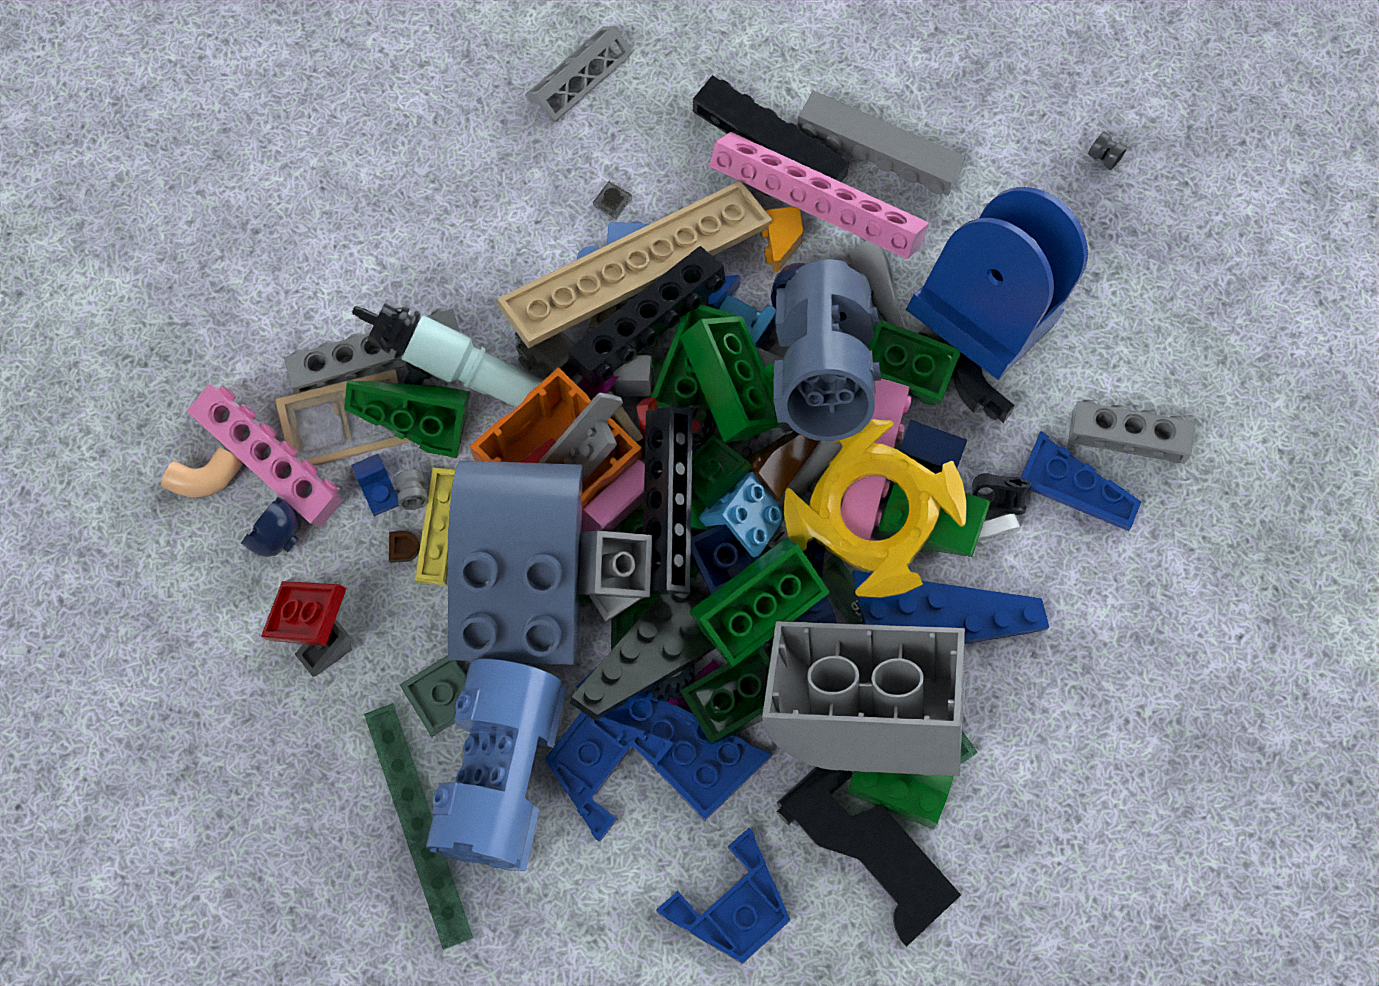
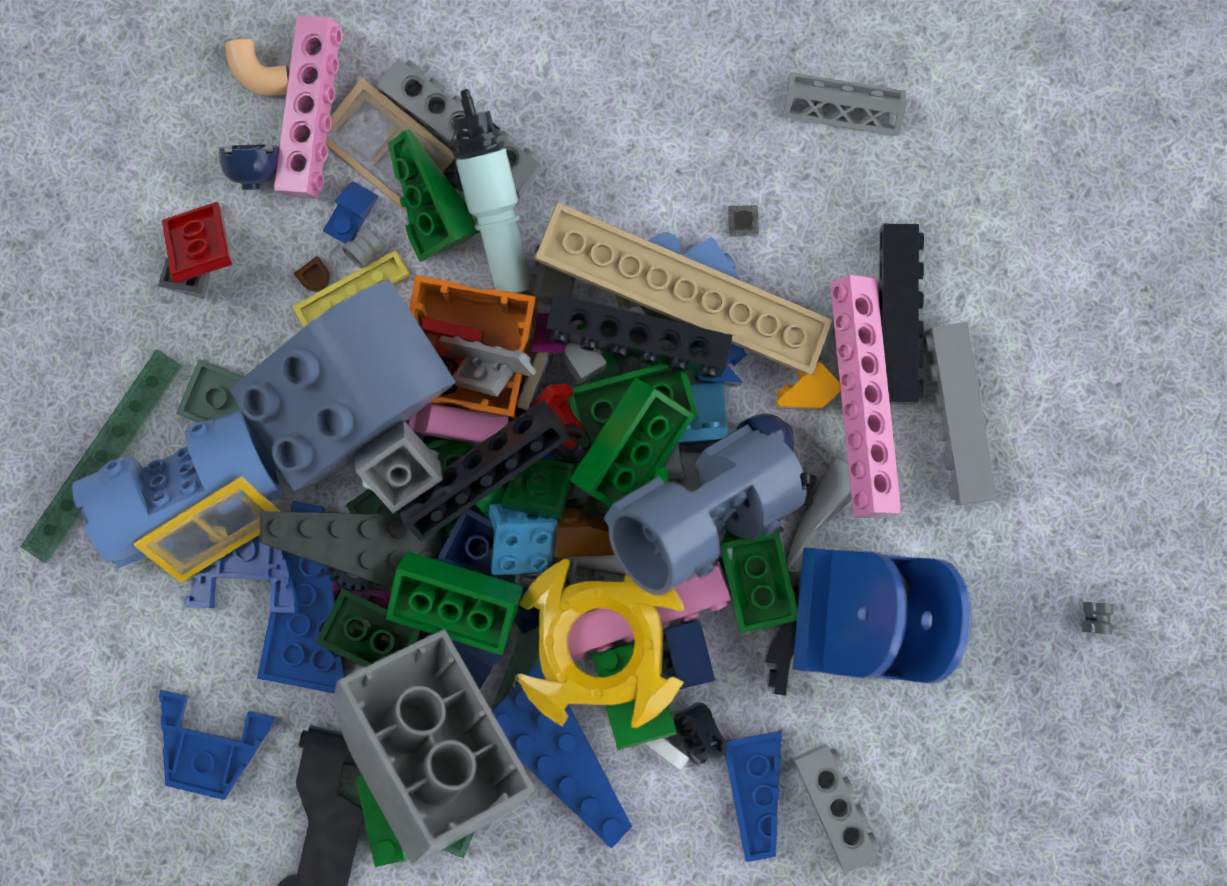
camera: 50 degrees right, 15 degrees up
none -> clear door [134,476,281,583]

